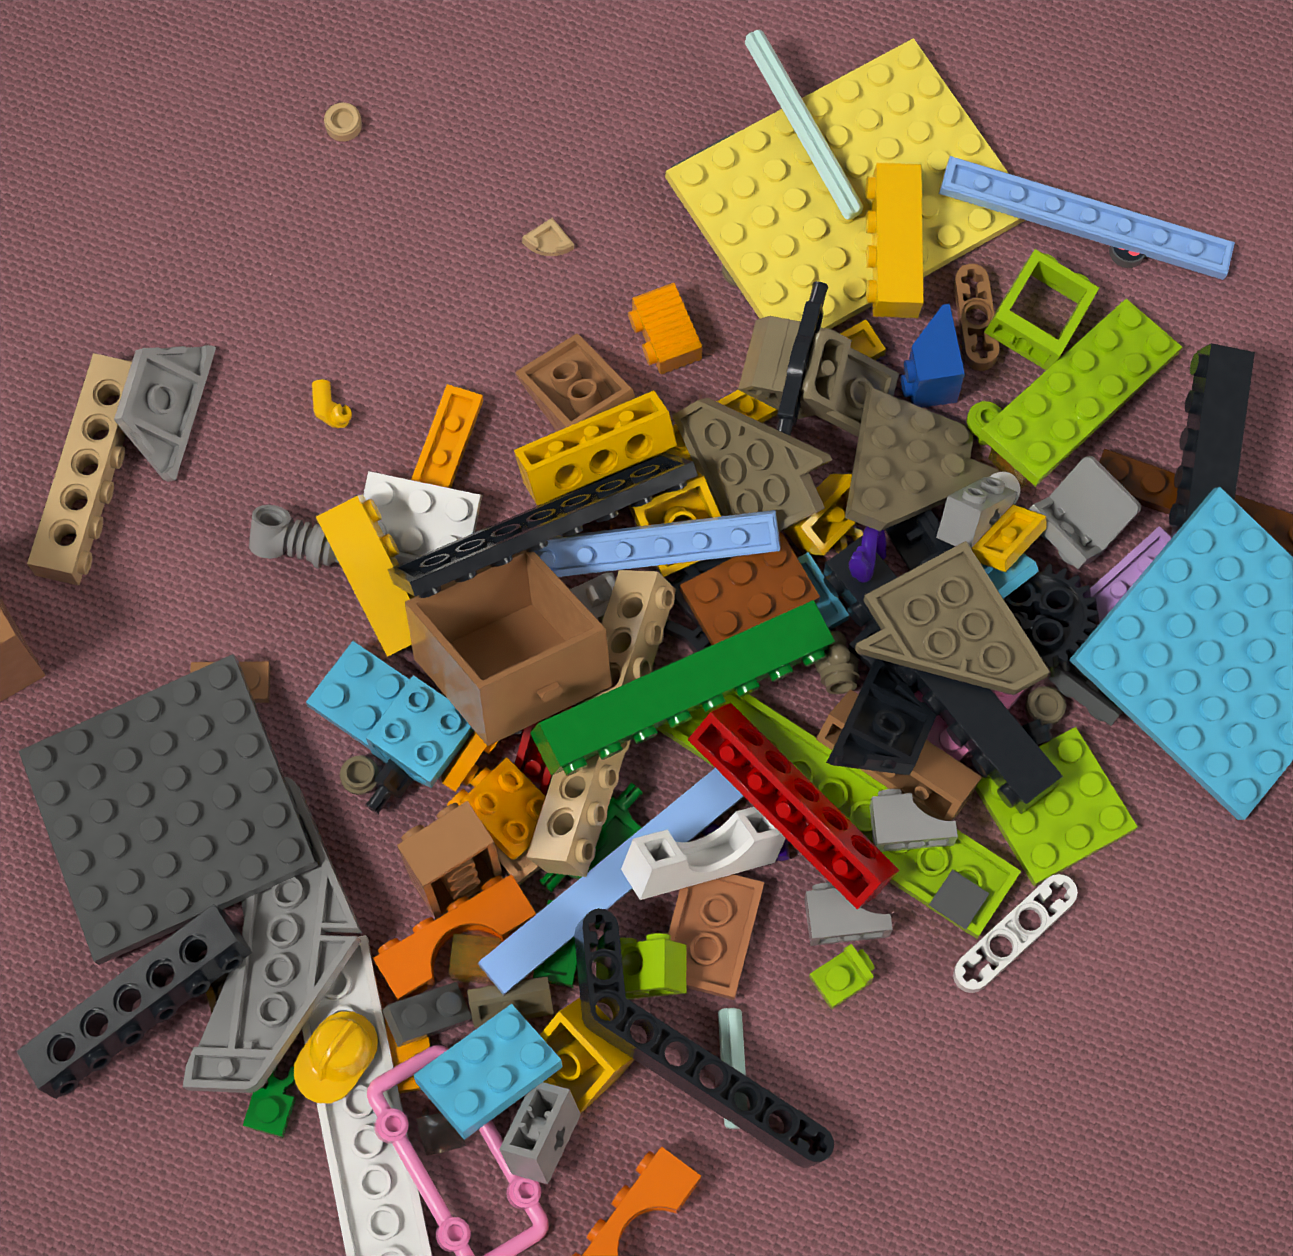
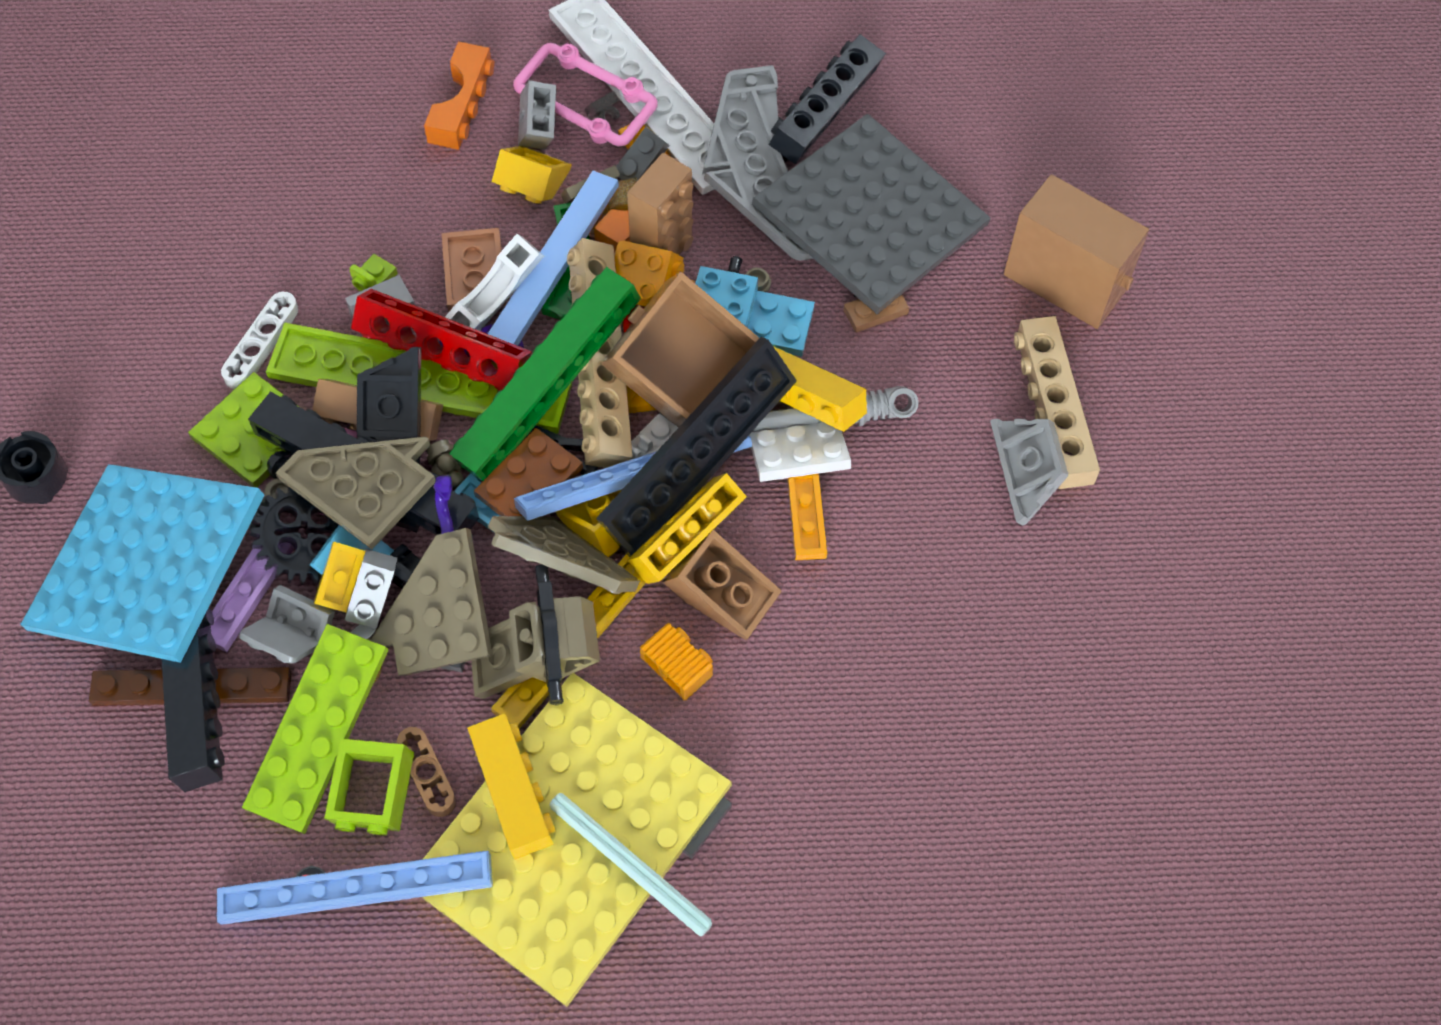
camera: 155 degrees right, 10 degrees down
green plate [243,1065,296,1138] -> none
yellow piece [294,1011,378,1104] -> none
yellow arm [311,379,352,428] -> none
tan tile [324,103,362,142] -> none
medium azure plate [414,1004,563,1140] -> none
tan tile [522,218,574,256] -> none
black beam [574,908,834,1168] -> none
lime brick [596,933,687,1000] -> none
light aqua axle [718,1008,748,1129] -> none
yellow brick [784,474,863,555] -> none
light grey arch [869,789,958,852] -> none
blue slope [901,304,965,408] -> none
dark grey sticker [929,869,989,929] -> none
lime plate [967,401,1002,445] -> none

